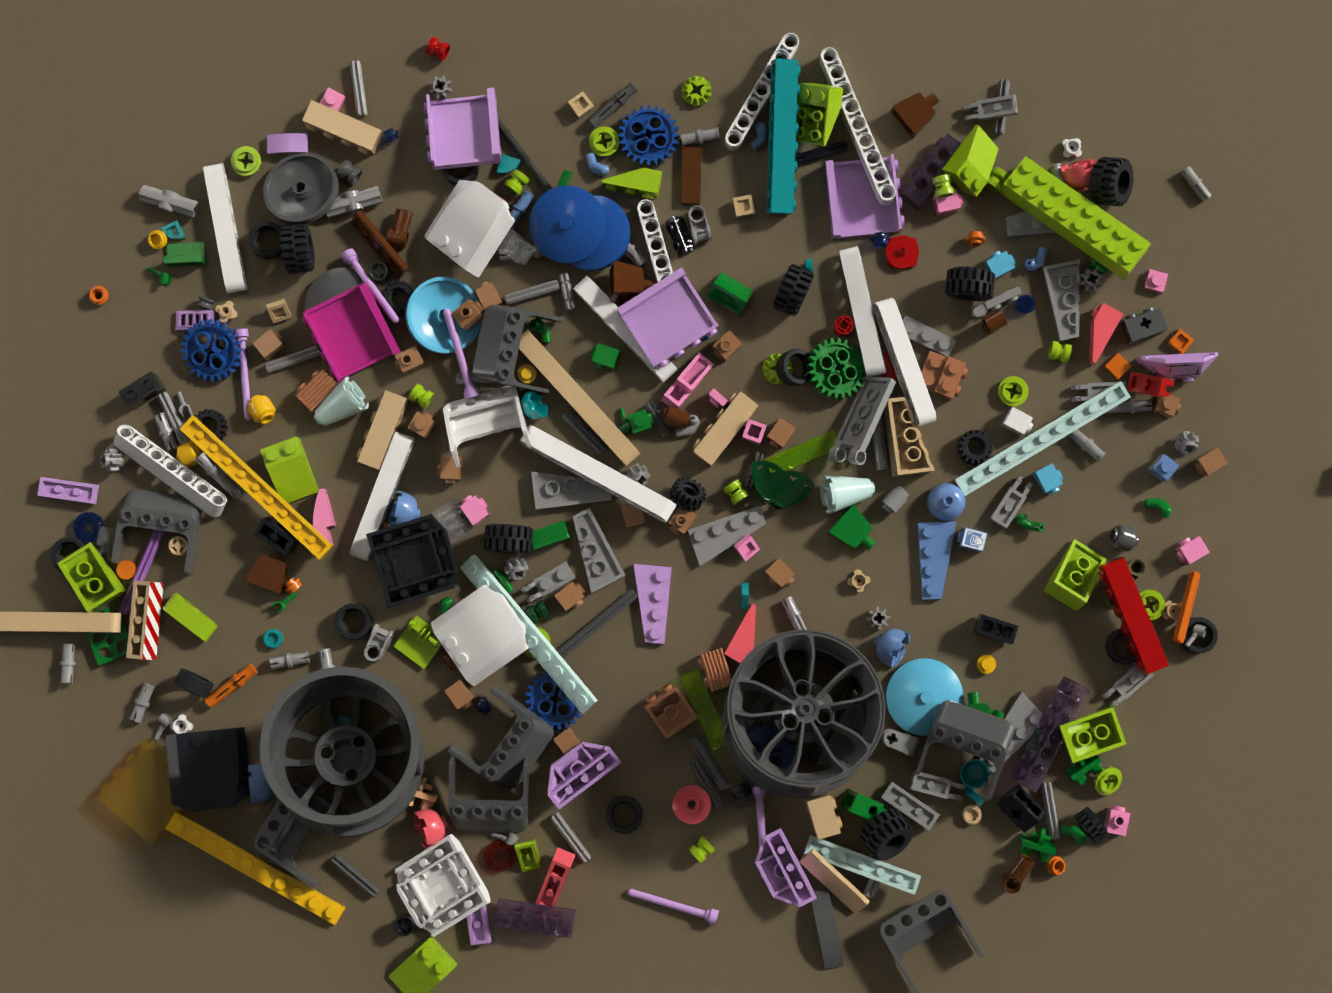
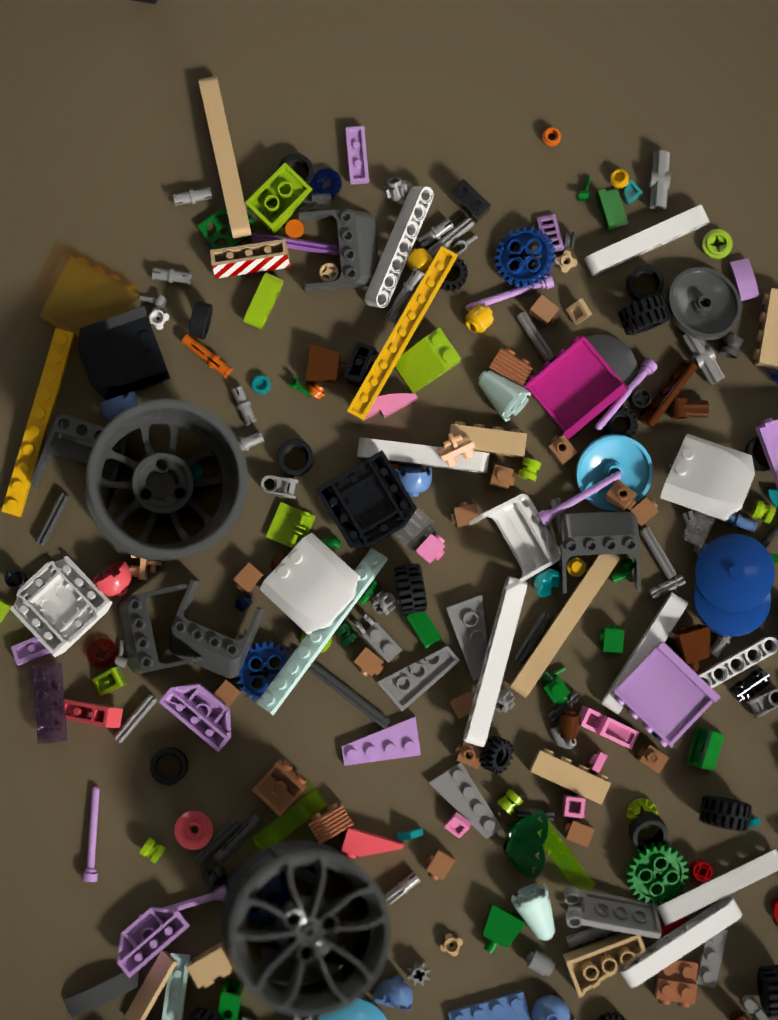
camera: 75 degrees right, 0 degrees up
none -> light nougat hips [437,433,475,467]

